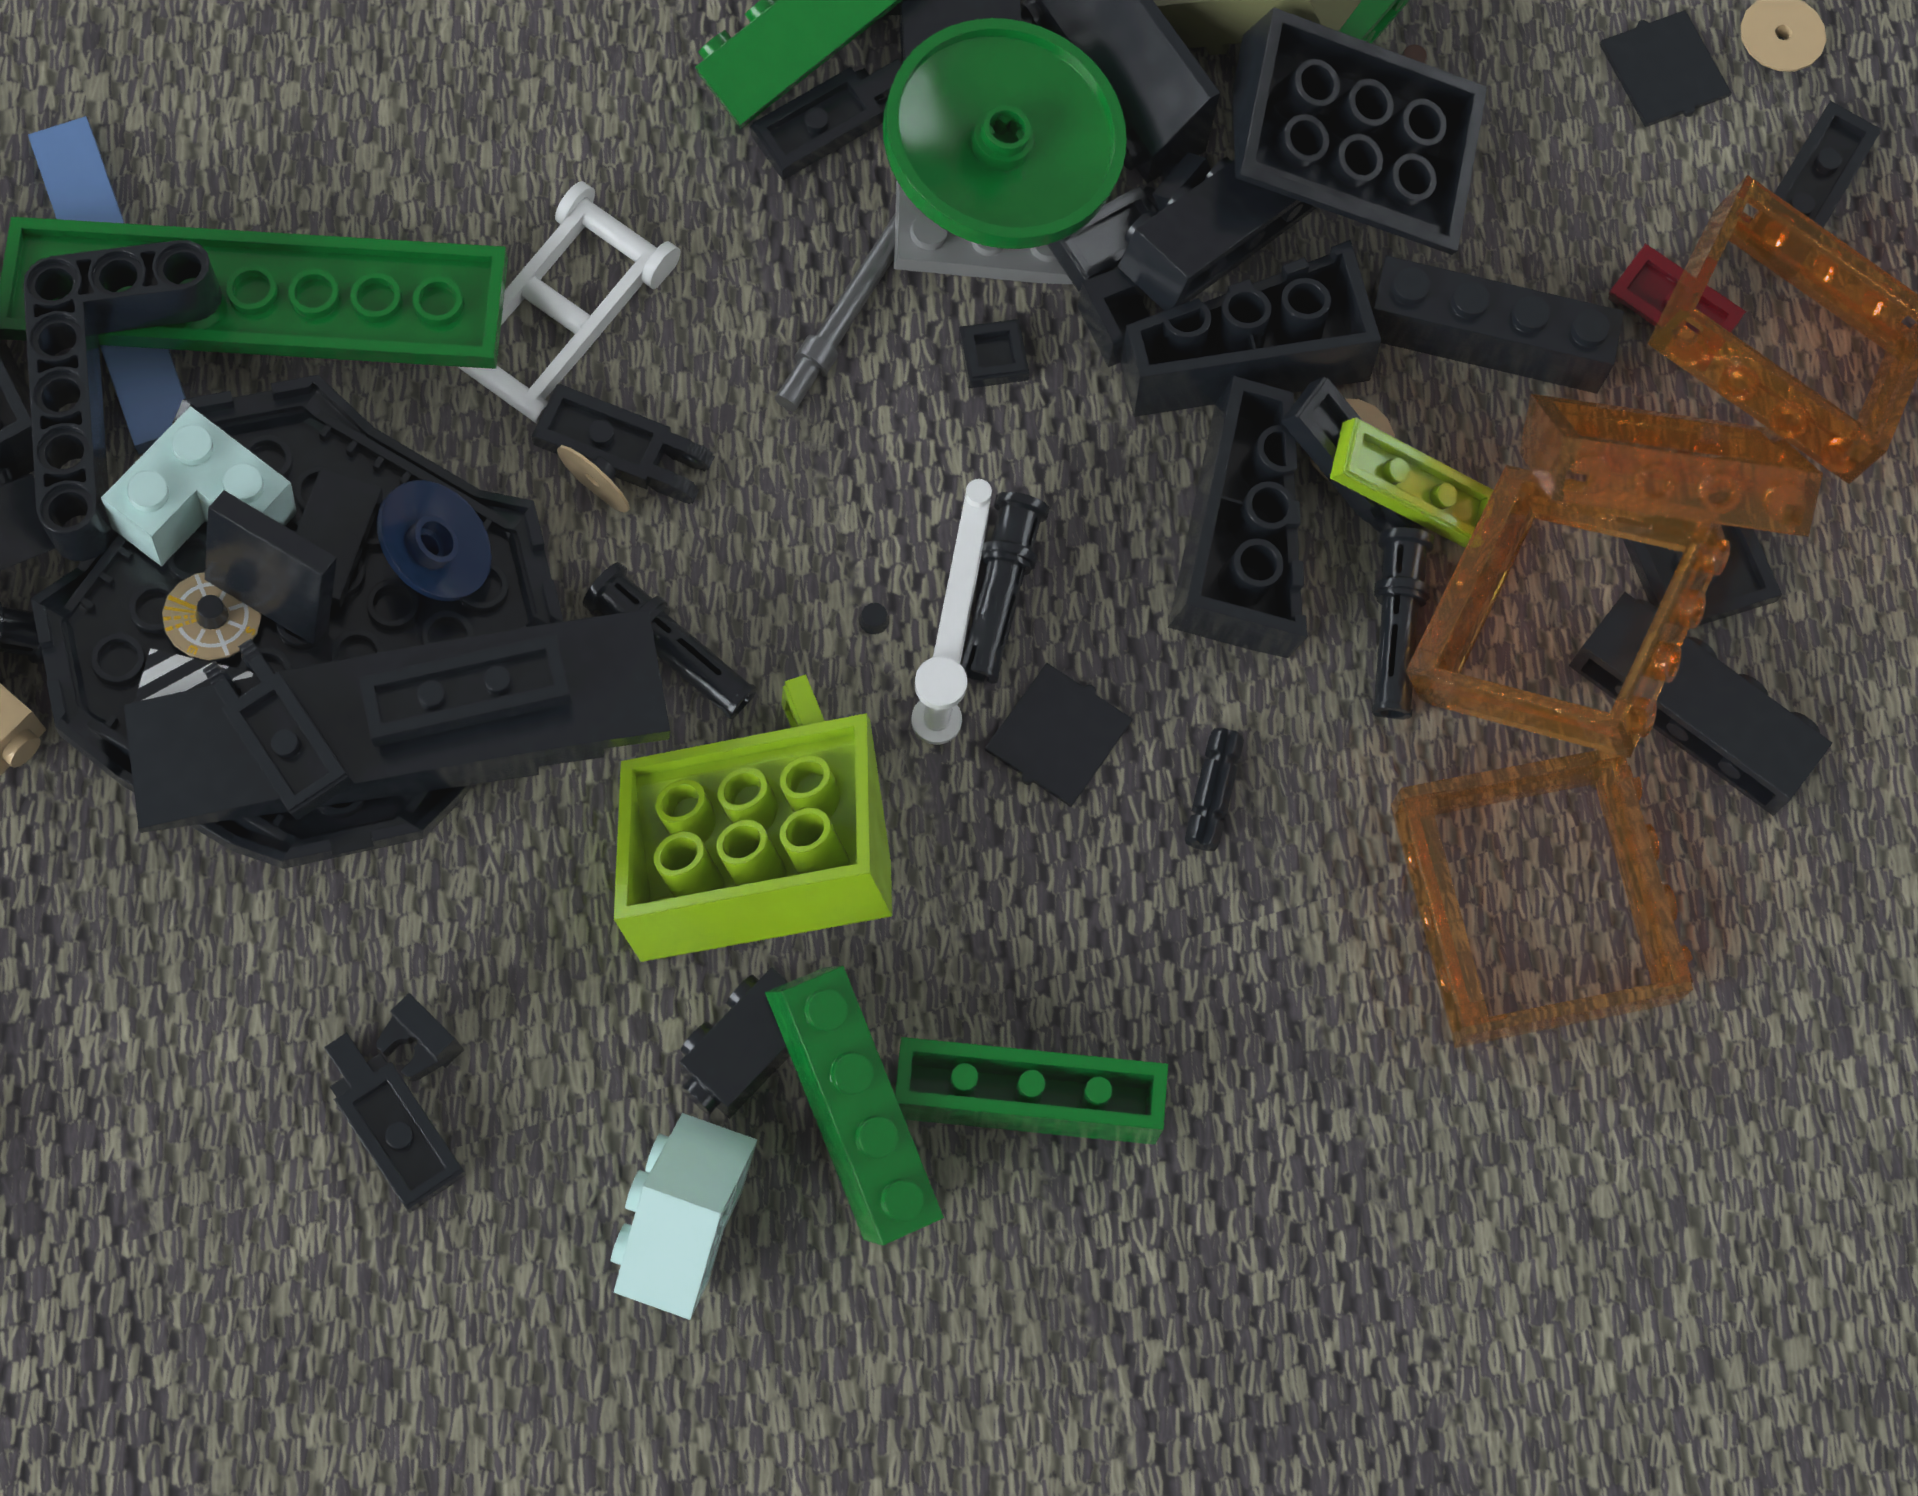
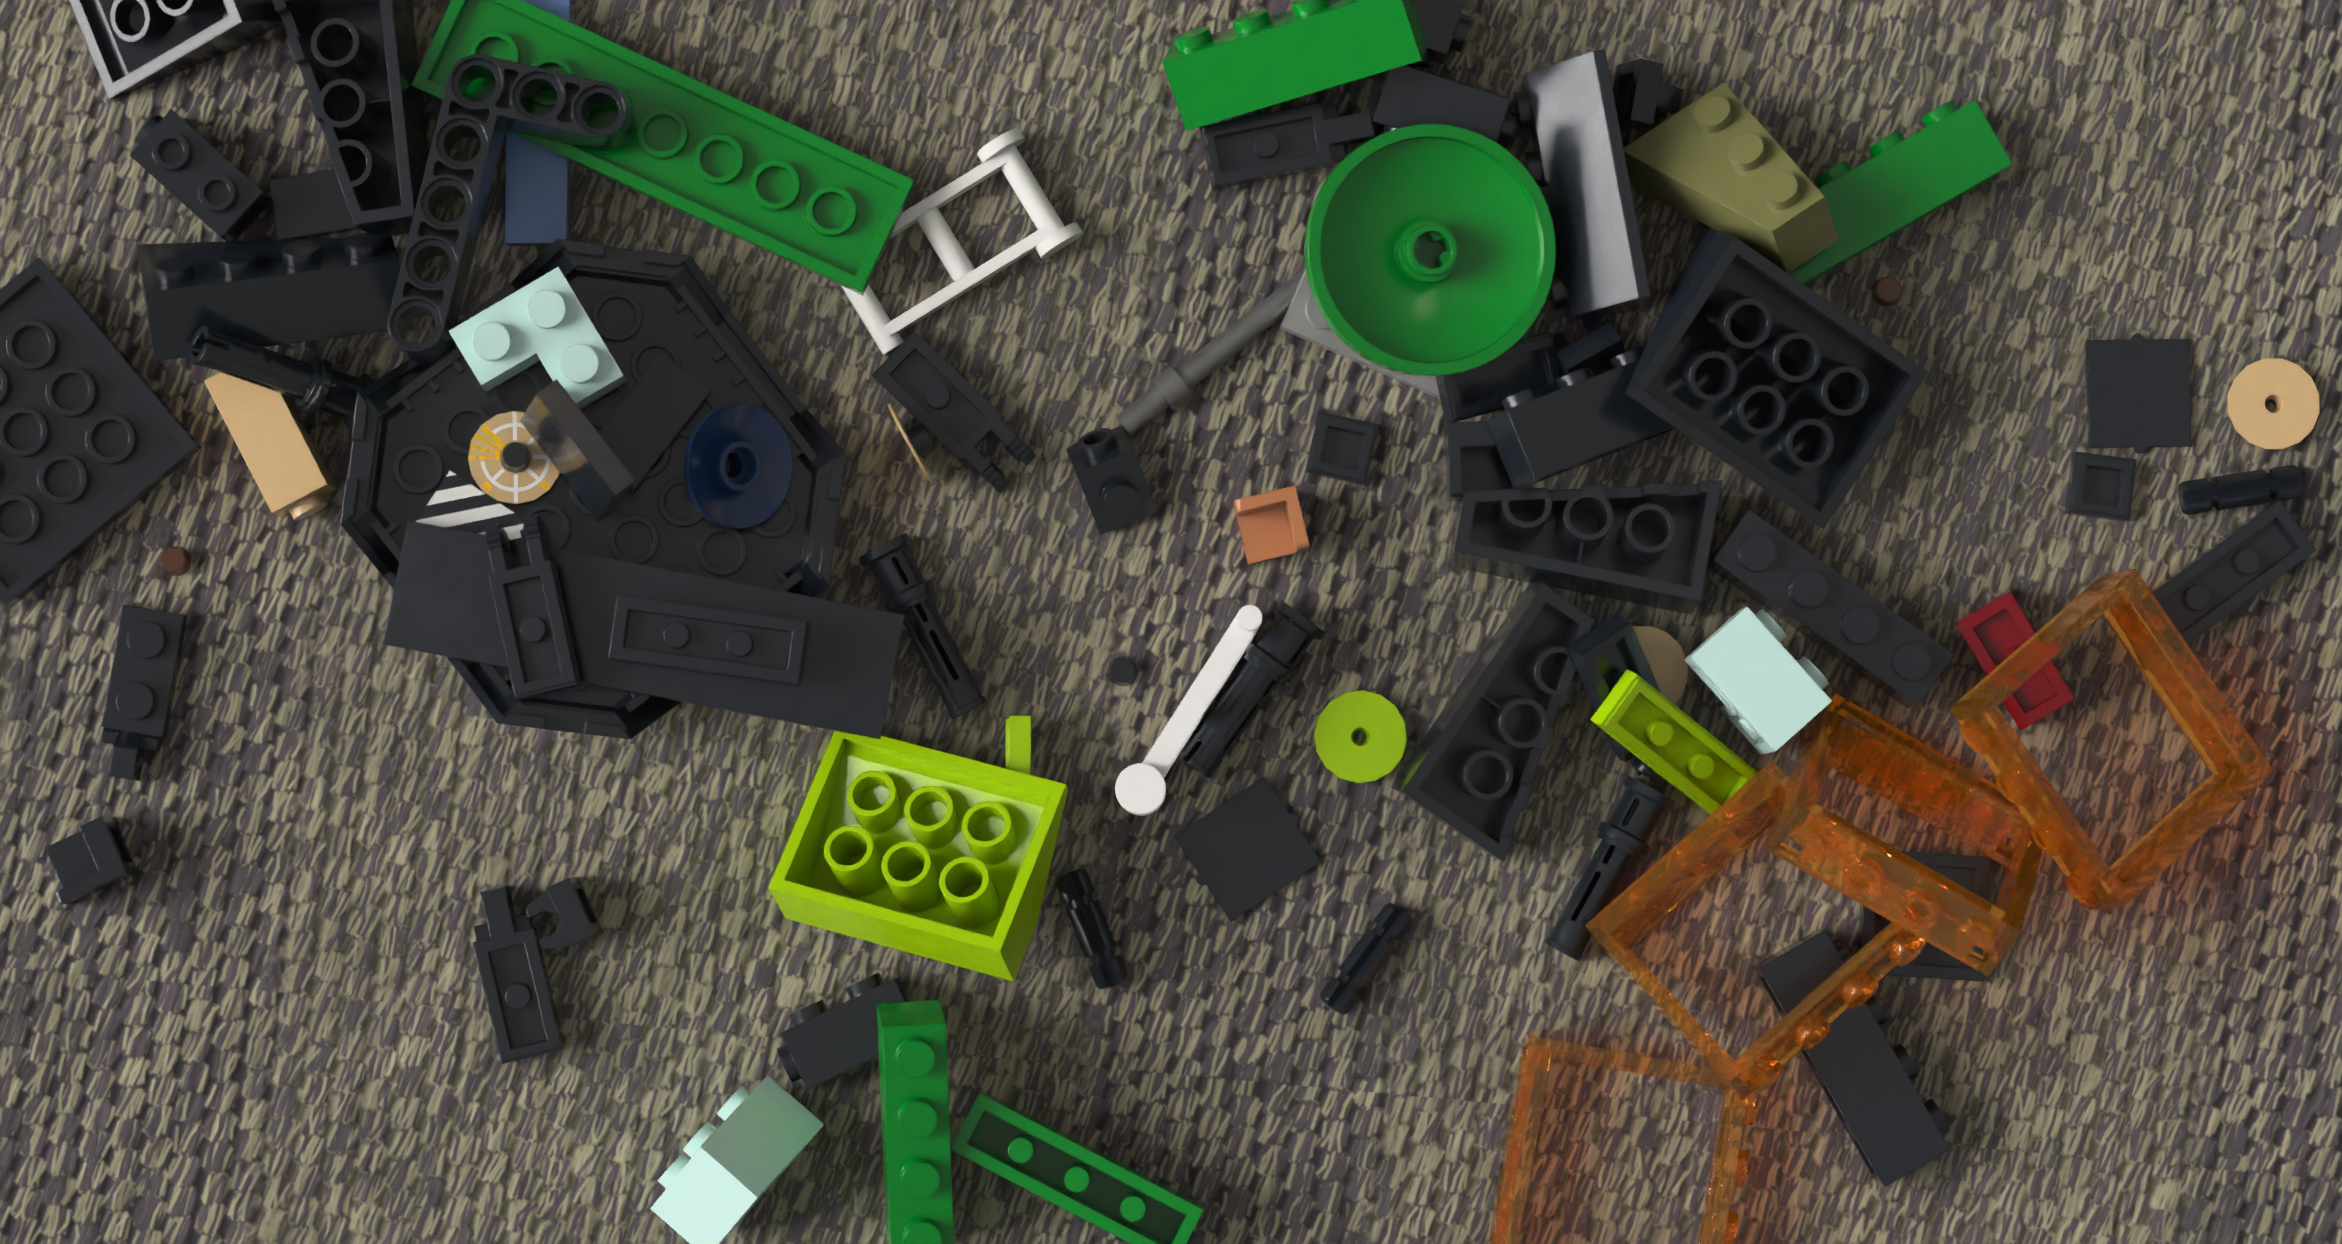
camera: 30 degrees right, 15 degrees up
none -> black axle [1056,869,1127,989]
none -> black bracket [1066,426,1158,535]
none -> nougat panel [1233,486,1310,565]
none -> lime piece [1314,690,1407,783]
none -> light aqua brick [1684,607,1832,755]
none -> black tile [2065,451,2137,522]
none -> black axle [2178,465,2303,515]

